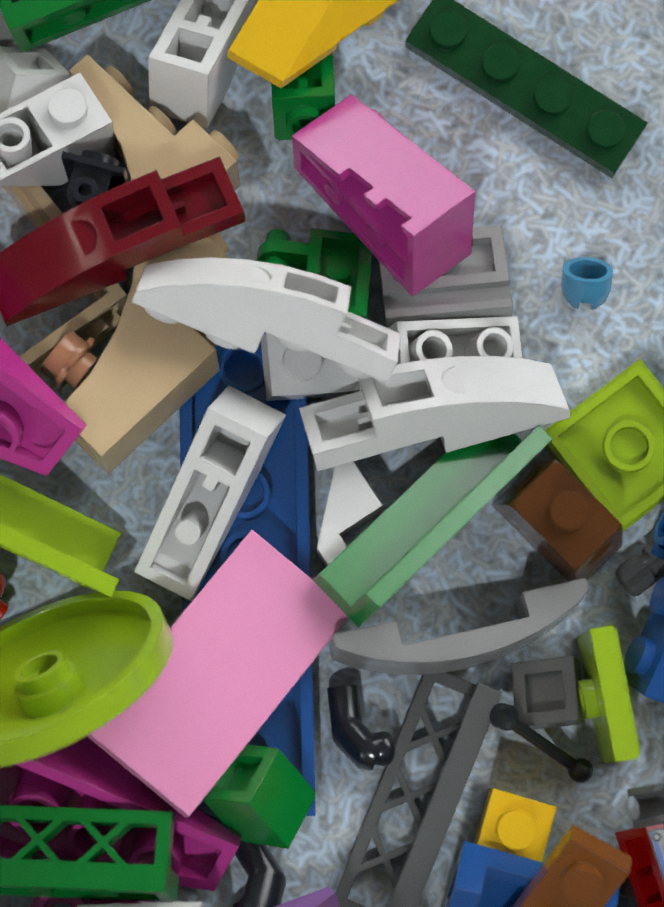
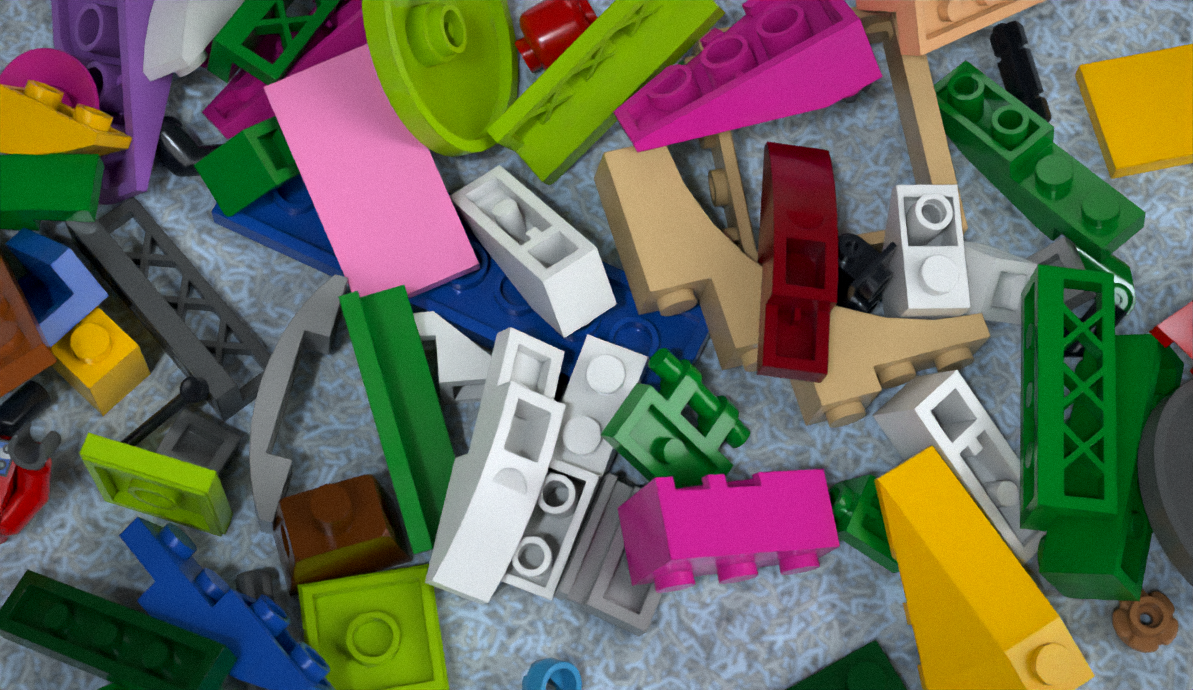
camera: 115 degrees right, 15 degrees down
nougat plate [40,330,98,391] -> none
white slope [132,258,401,383] -> none
black arm [327,685,395,771] -> none

